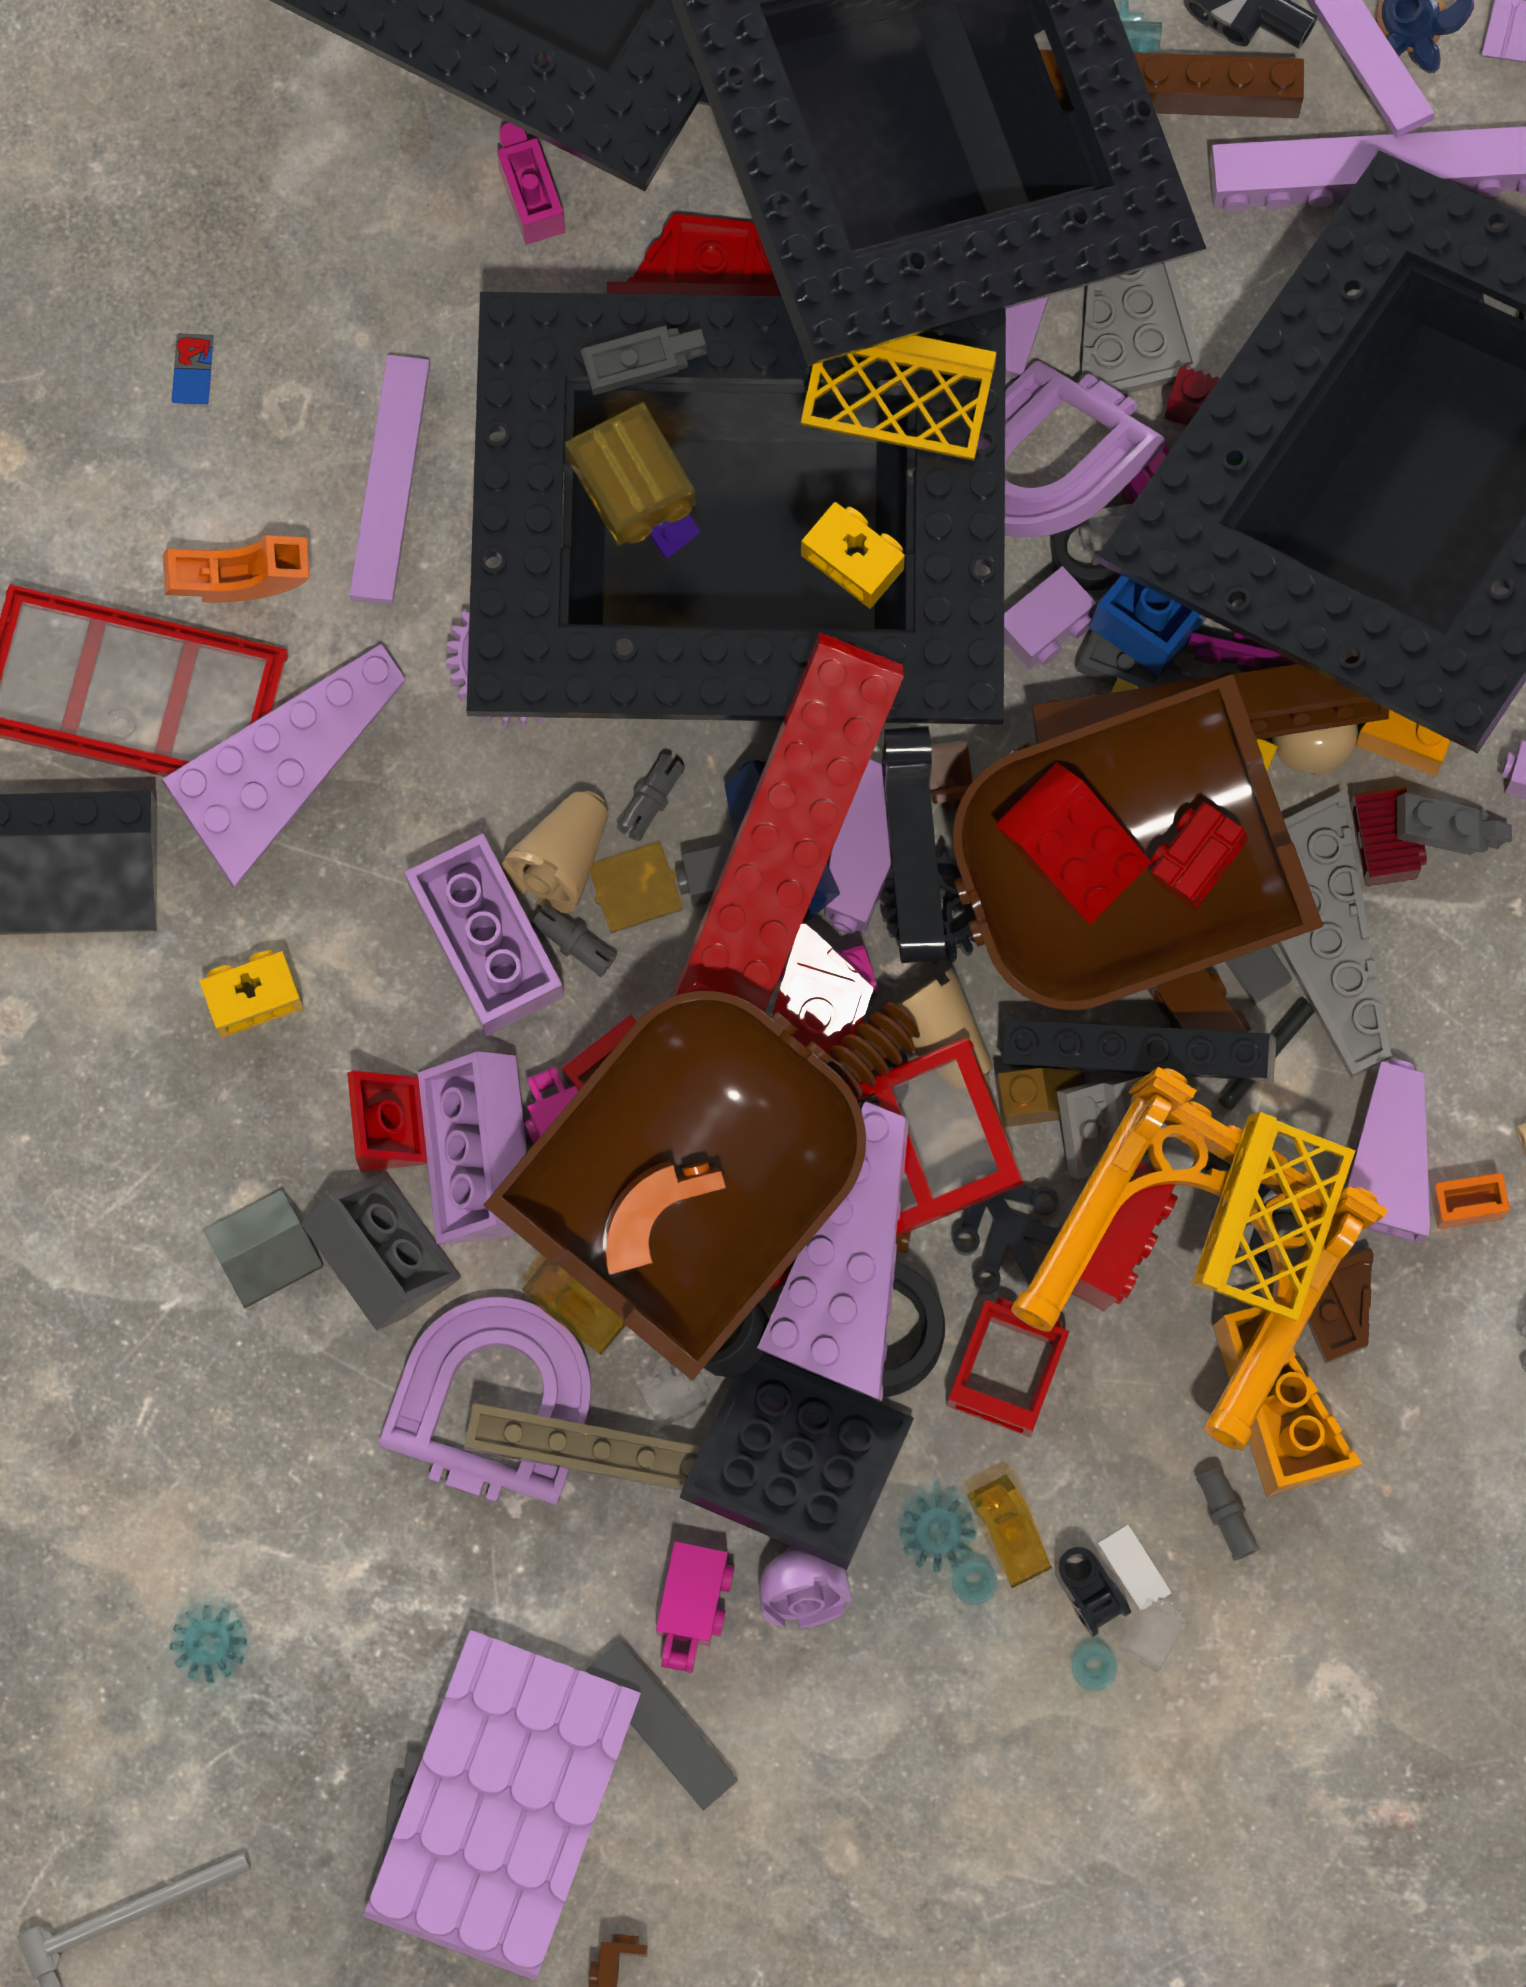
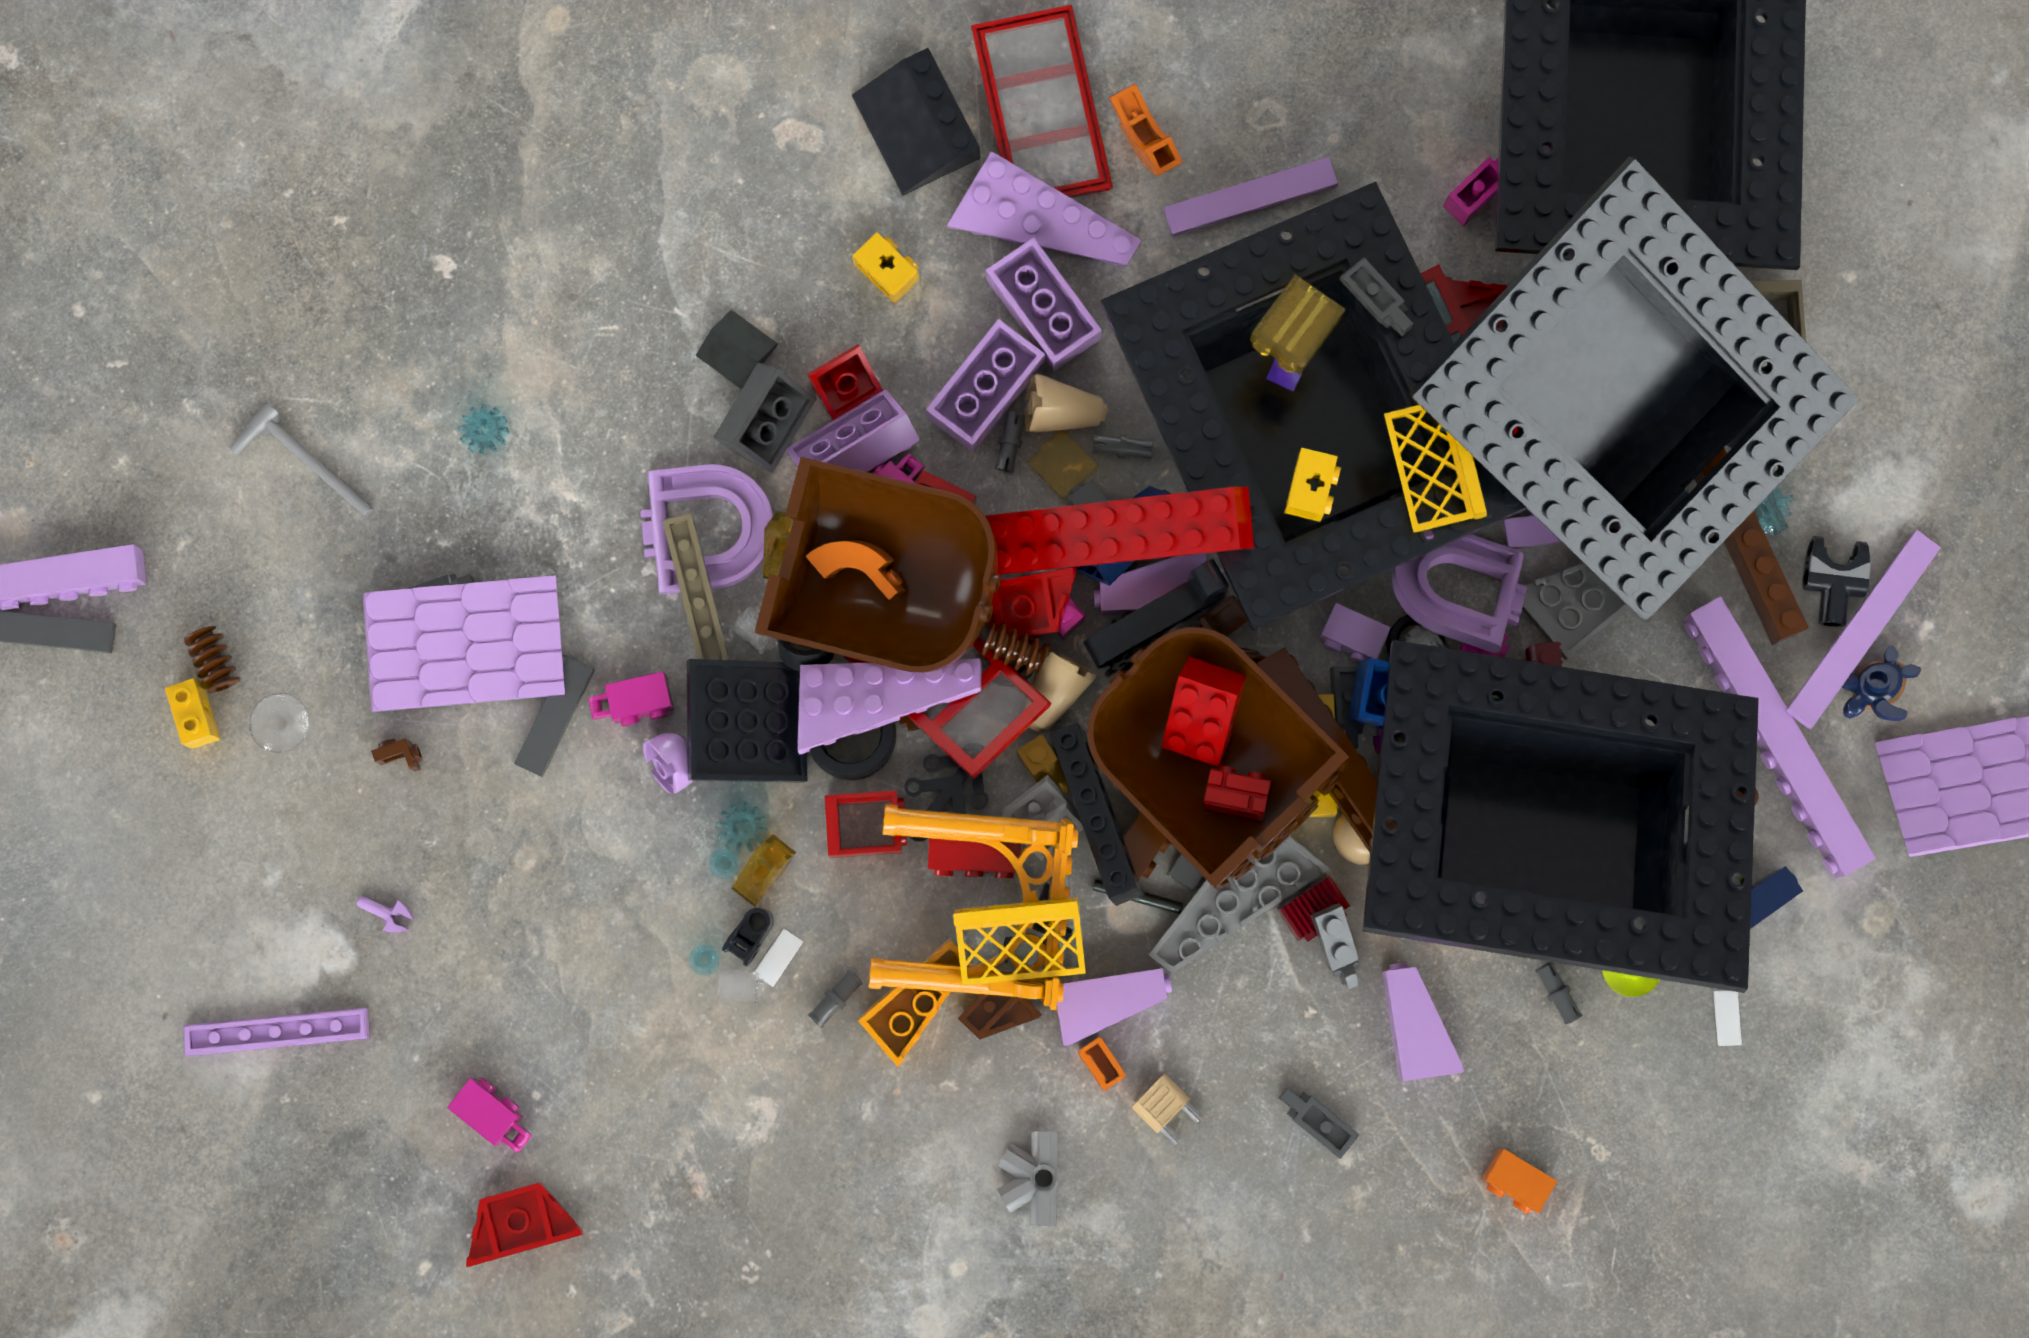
camera: 65 degrees right, 5 degrees up
sticker [172,333,214,405] -> none
none -> lavender brick [986,237,1102,373]

